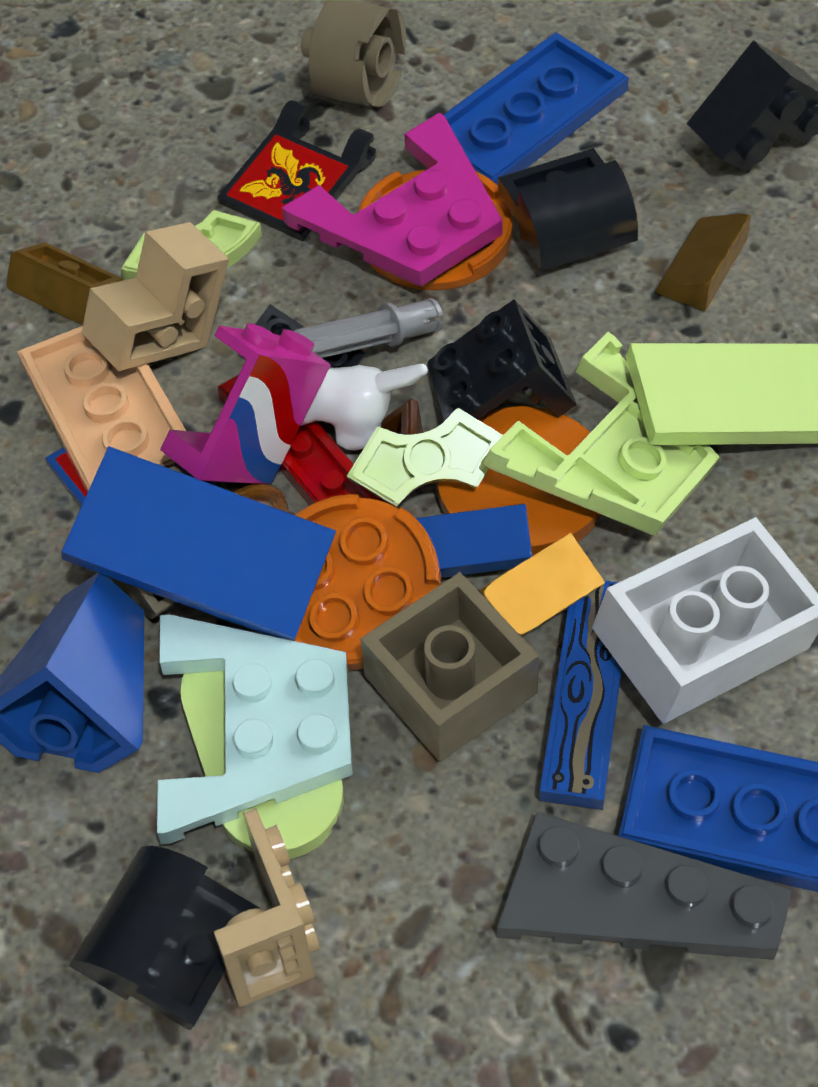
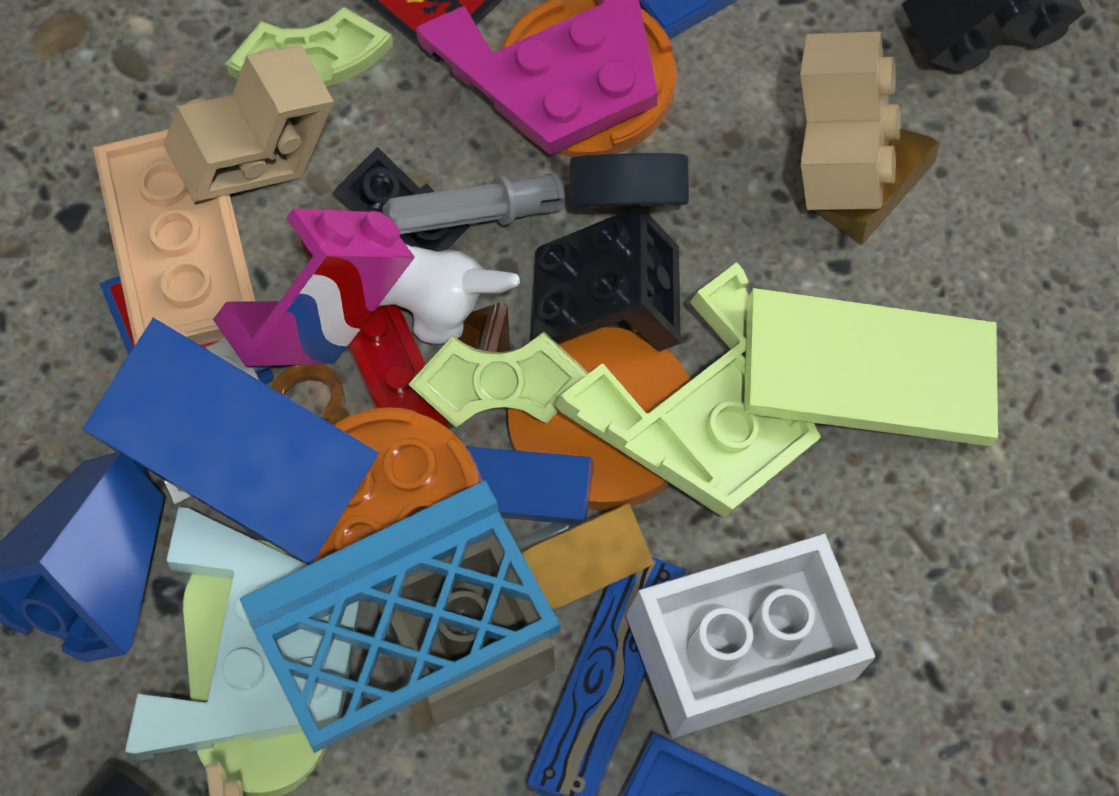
camera: 10 degrees right, 10 degrees up
pearl gold slope [6,242,123,325] -> none
black brick [498,148,638,271] -> none
none -> dark azure fence [239,480,560,753]
none -> black wheel [570,153,689,208]
none -> tan brick [800,31,900,210]

